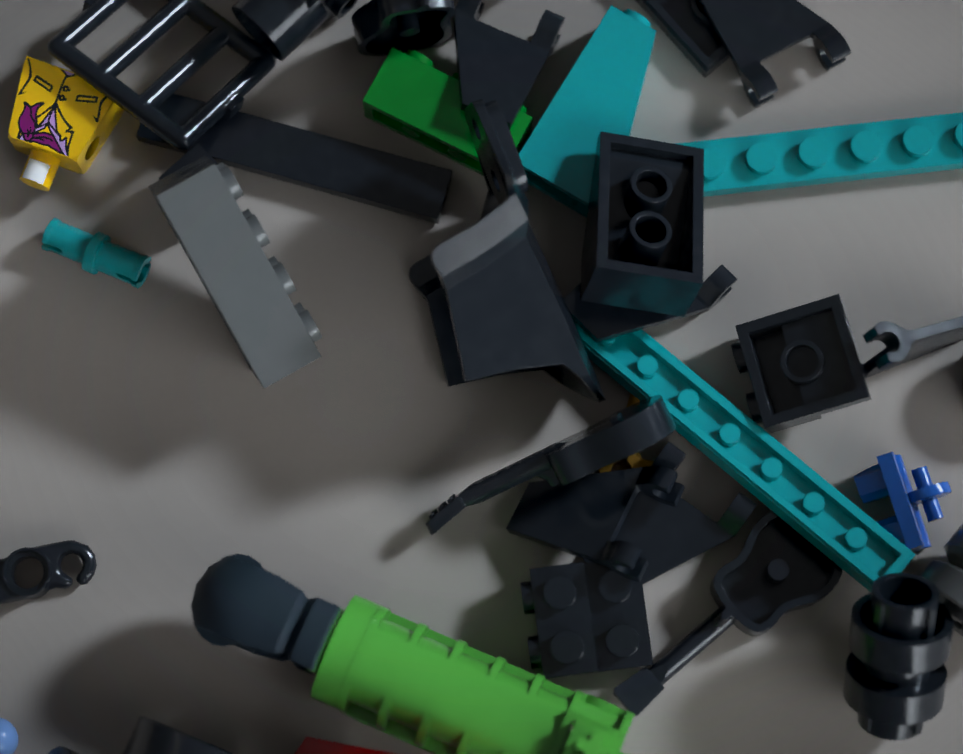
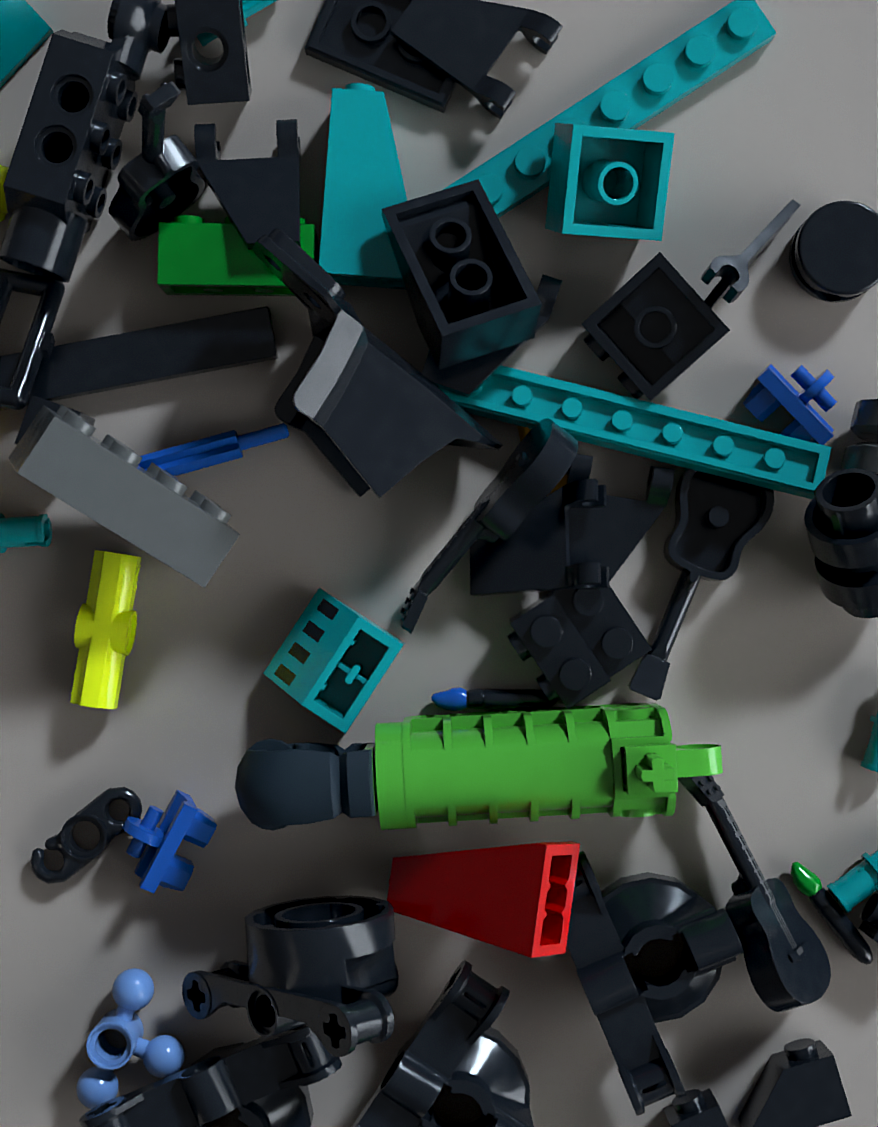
camera: 25 degrees left, 10 degrees up
none -> neon yellow piece [70,550,141,709]
none -> blue hips [122,790,217,894]
none -> blue axle [139,423,289,476]
none -> teal slope [263,588,405,734]
none -> black piece [431,687,556,711]
none -> teal brick [545,123,675,241]

